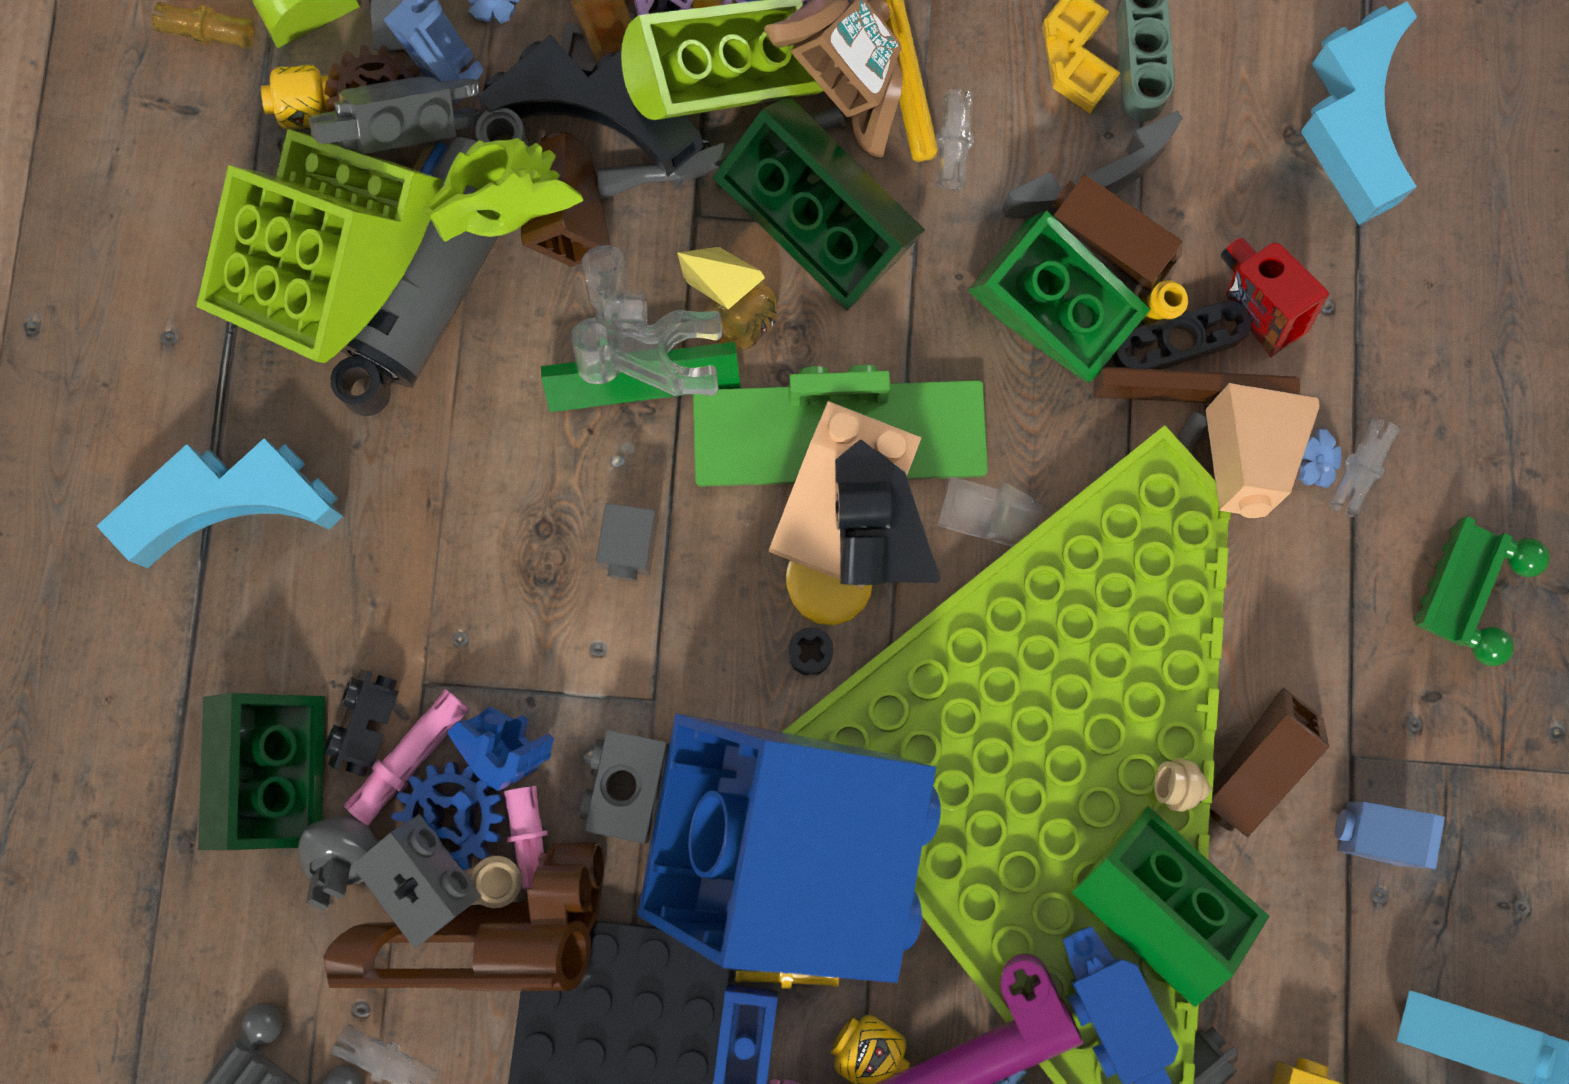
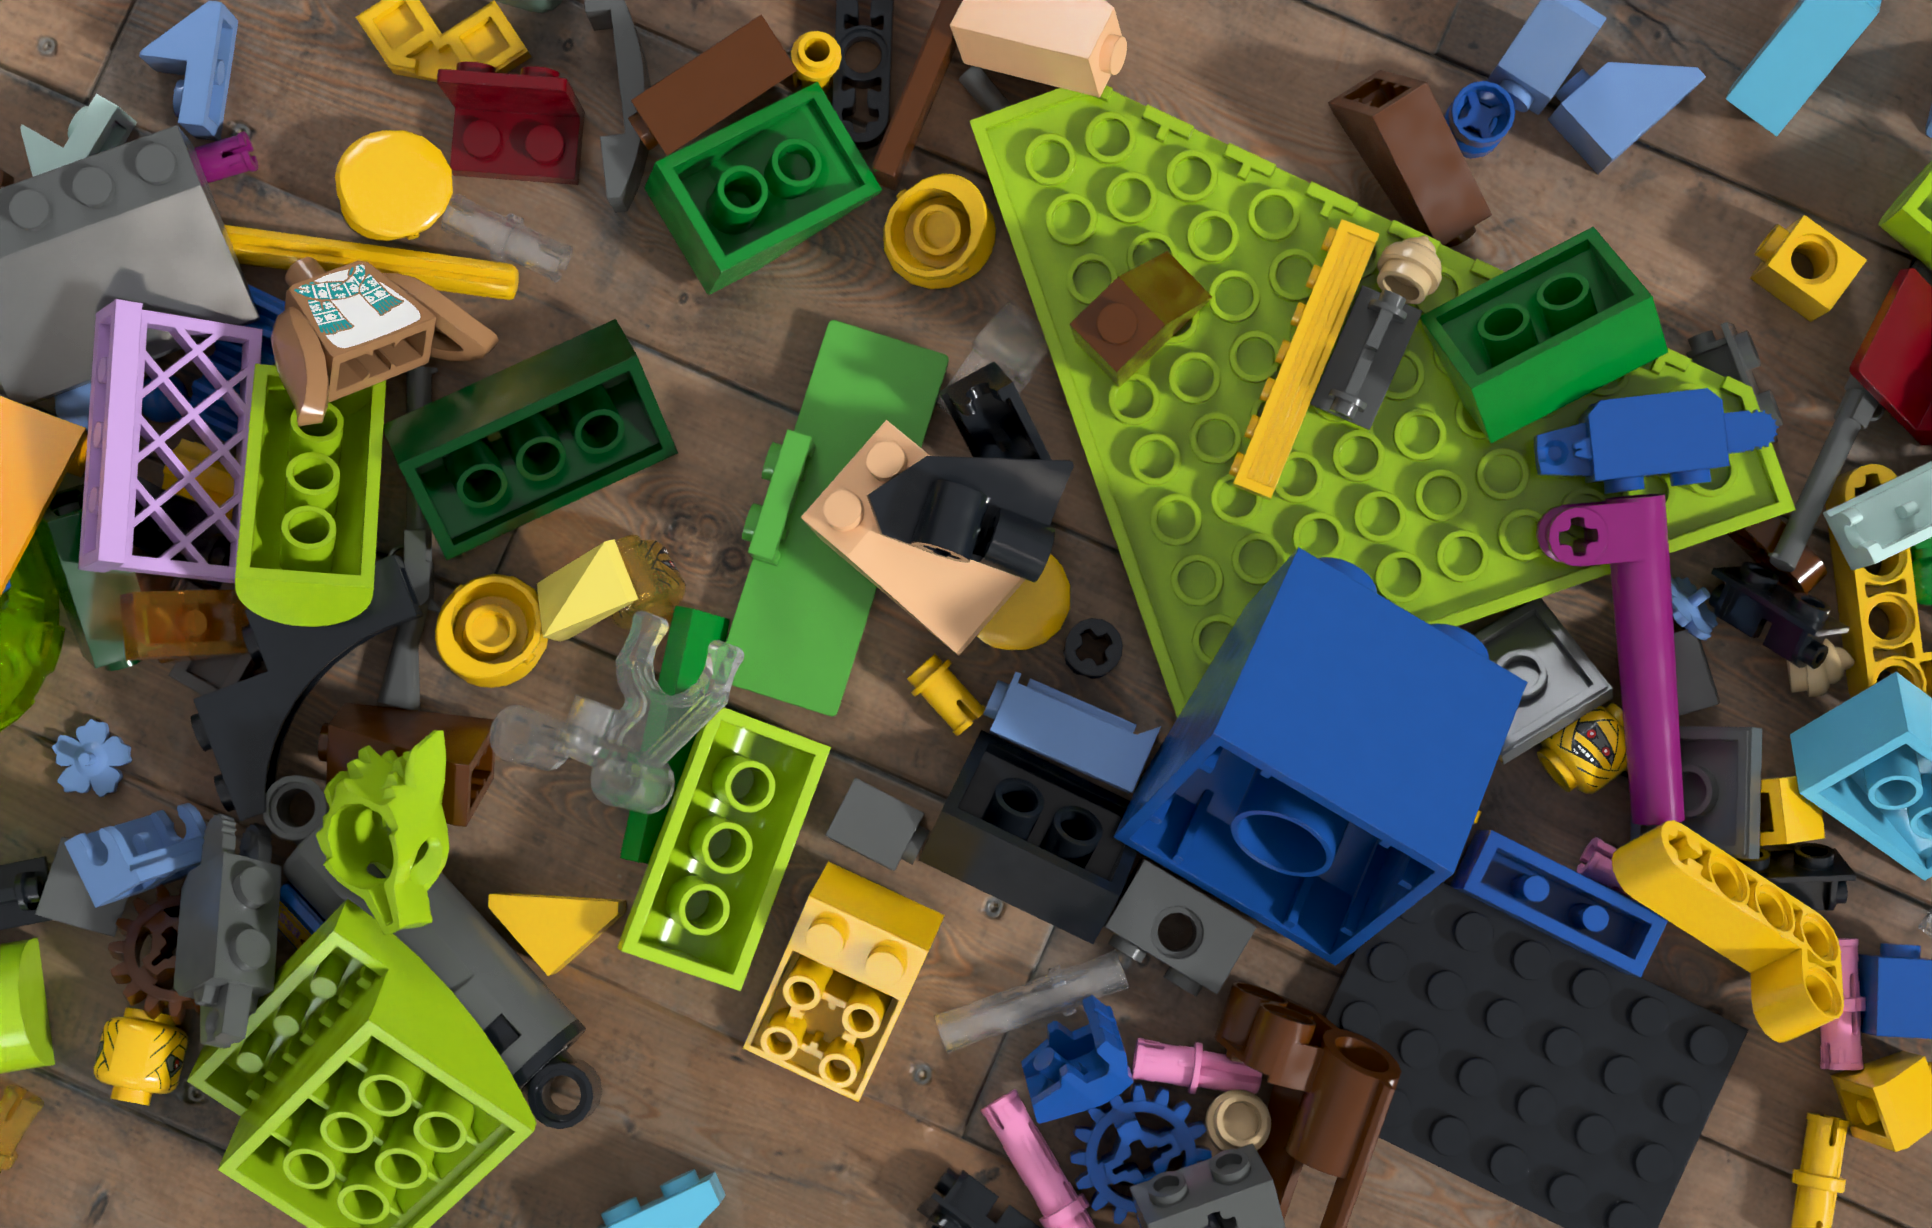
camera: 70 degrees left, 5 degrees up
none -> yellow piece [335,130,453,241]
none -> yellow piece [435,574,548,688]
none -> dark red bracket [437,62,585,185]
none -> yellow slope [488,892,627,976]
none -> lime brick [617,702,831,991]
none -> yellow slope [743,861,945,1103]
none -> yellow piece [883,173,996,289]
none -> yellow pin [907,653,986,736]
none -> black slope [919,730,1138,944]
none -> clear pin [934,949,1130,1054]
none -> black hinge [939,361,1066,489]
none -> medium blue window [983,672,1161,793]
none -> reddish brown slope [1070,251,1212,387]
none -> yellow piece [1229,219,1379,500]
none -> dark grey hinge [1310,286,1422,430]
none -> blue wheel [1444,81,1515,159]
none -> dark grey tile [1472,598,1613,765]
none -> medium blue slope [1548,62,1706,174]

